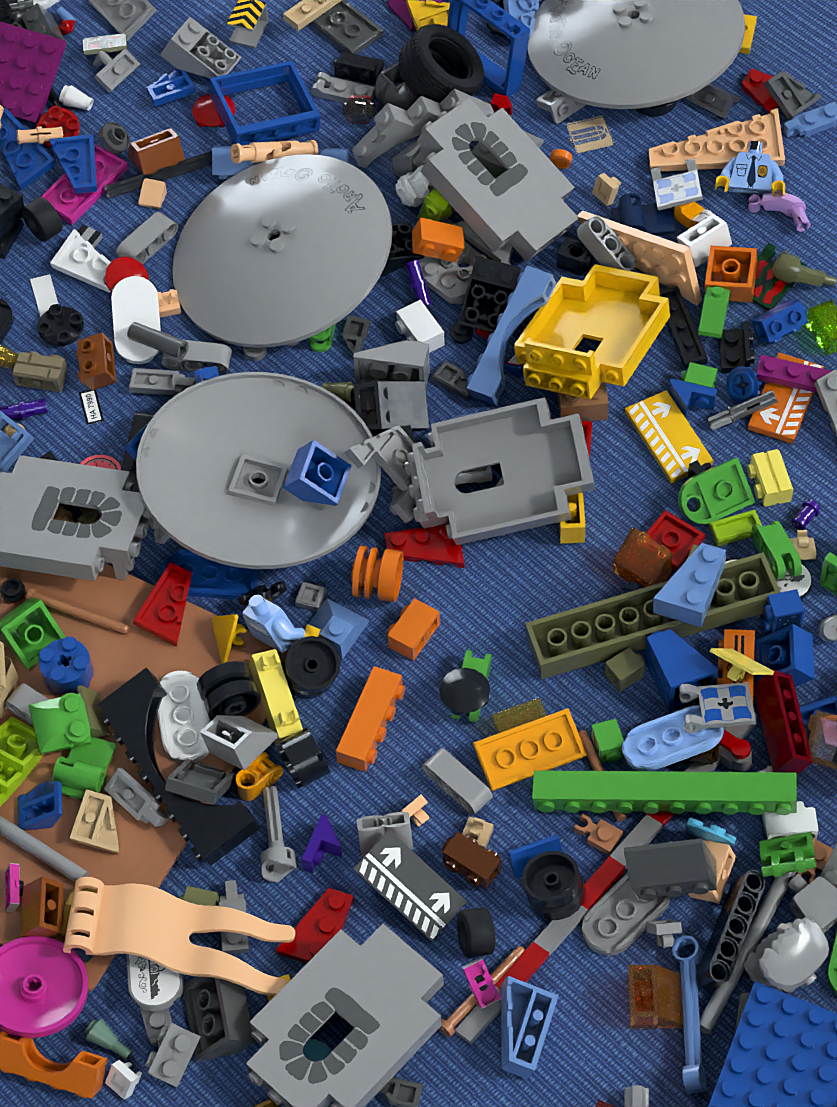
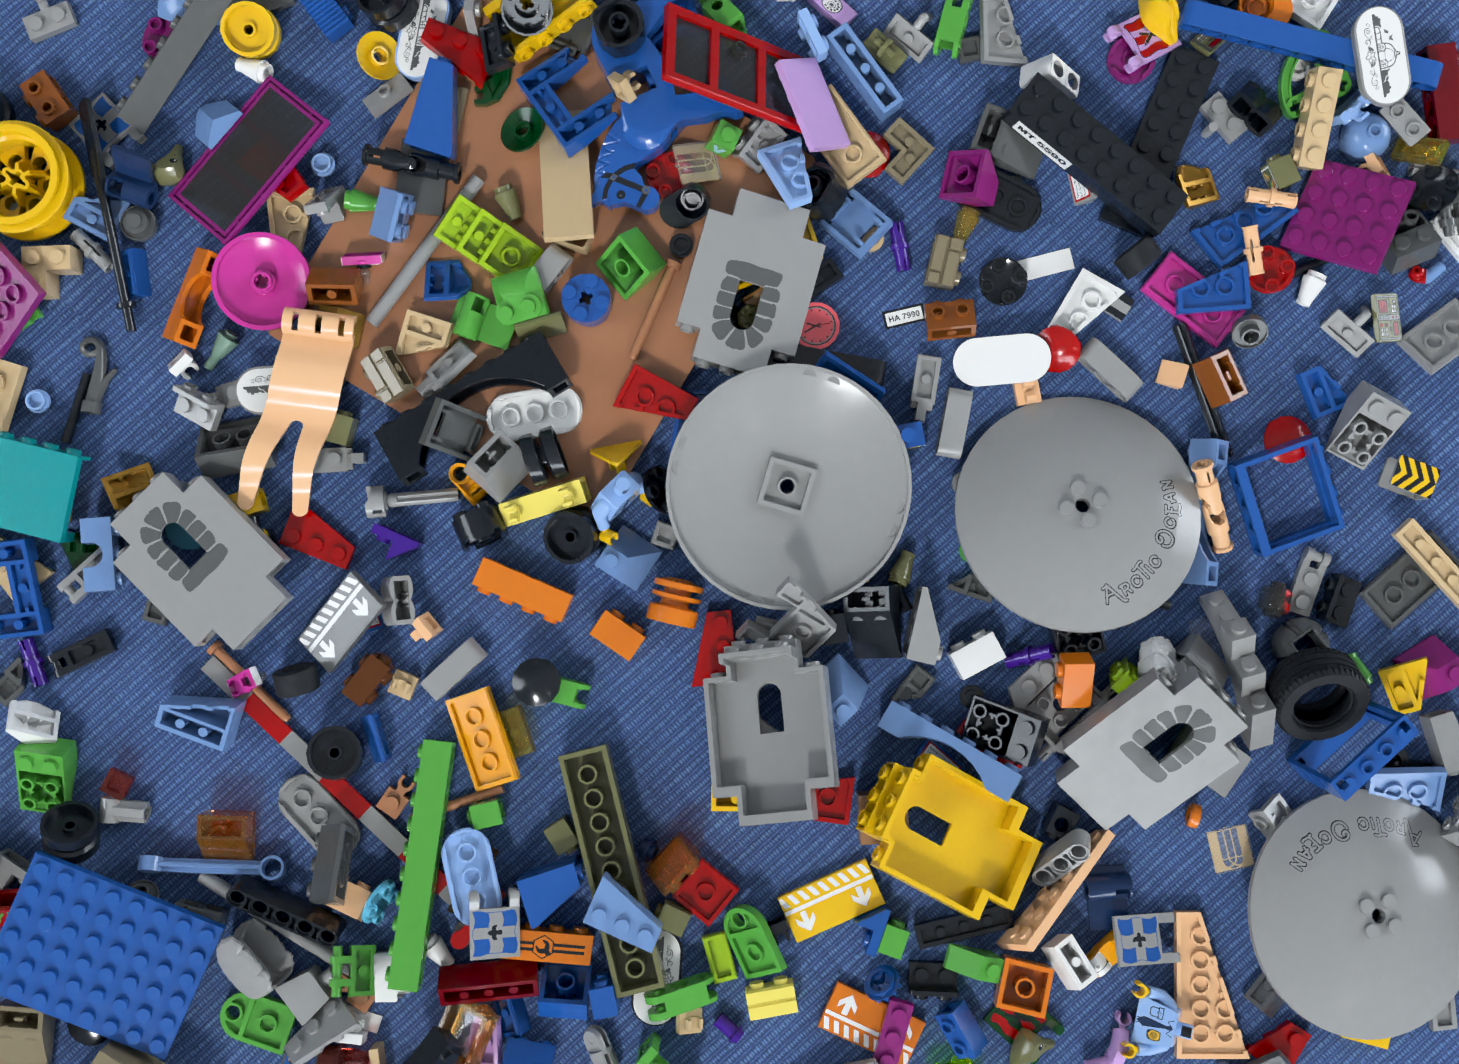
camera: 90 degrees right, 30 degrees up
dark grey piece [127,322,189,359] -> none
blue slope [283,440,352,506] -> none
red piece [490,93,512,116] -> none
tan tile [592,173,621,206] -> none
light grey tile [646,919,682,947] -> none
dark grey axle [707,390,778,430] -> none
light yellow piece [709,648,774,682] -> none
none -> dark tan brick [360,346,416,404]

